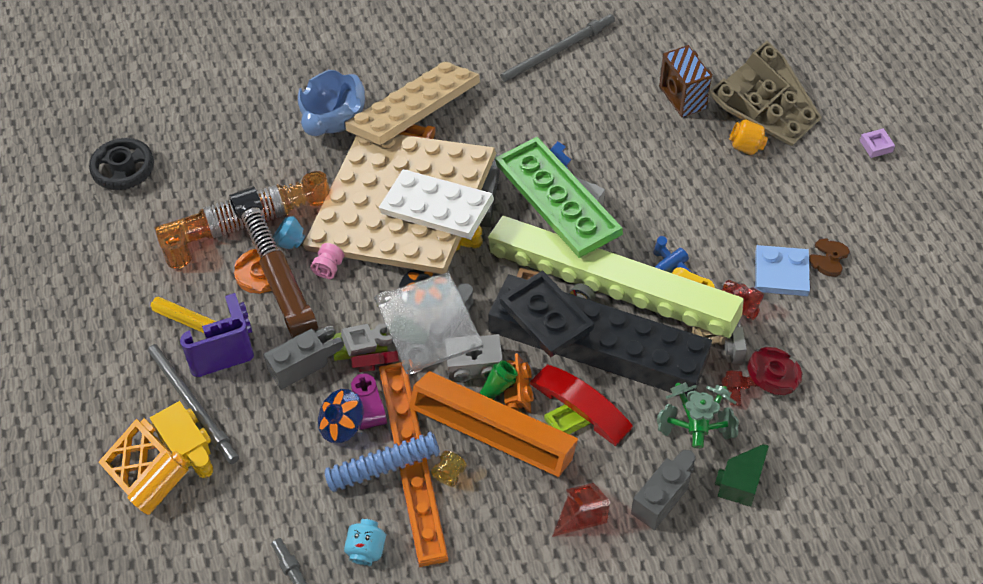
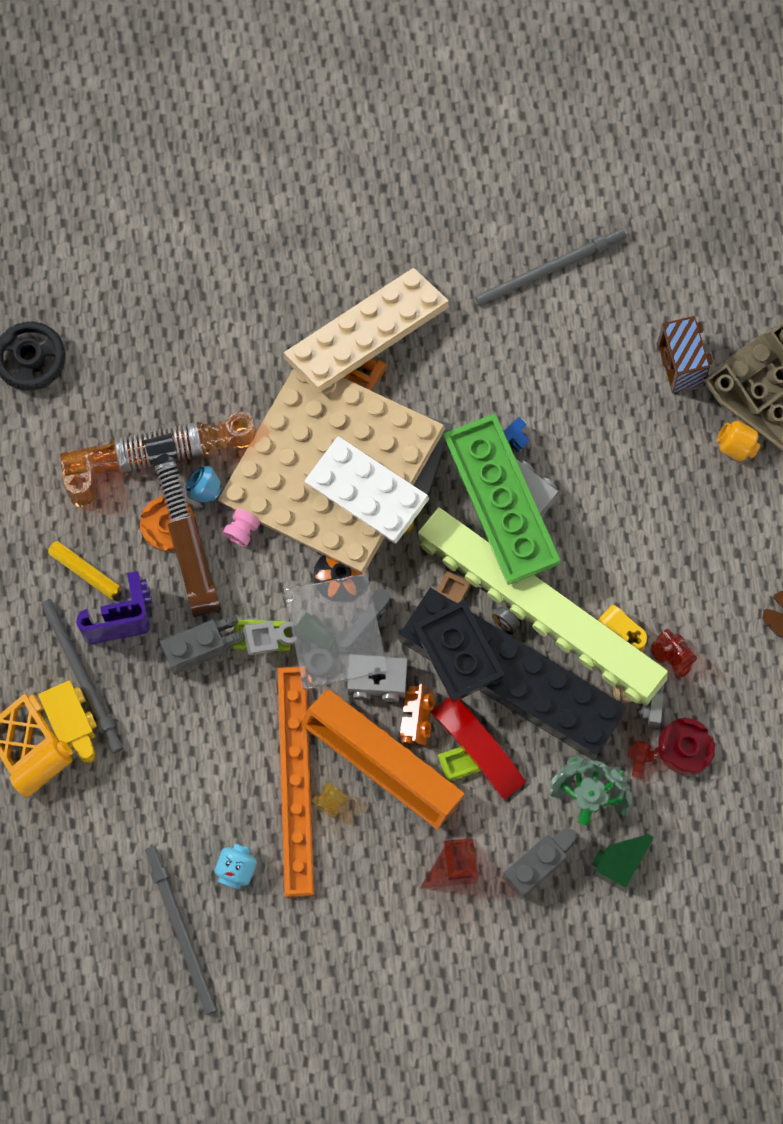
camera: 10 degrees right, 20 degrees up
medium blue piece [298,70,365,137] -> none
clear blue dish [318,389,364,444] -> none
medium blue piece [324,431,440,492] -> none
dark red plate [351,351,399,372] -> none
magenta piece [351,374,387,430] -> none
green cone [480,360,518,400] -> none
blue piece [653,236,692,273] -> none
light blue plate [755,245,810,296] -> none

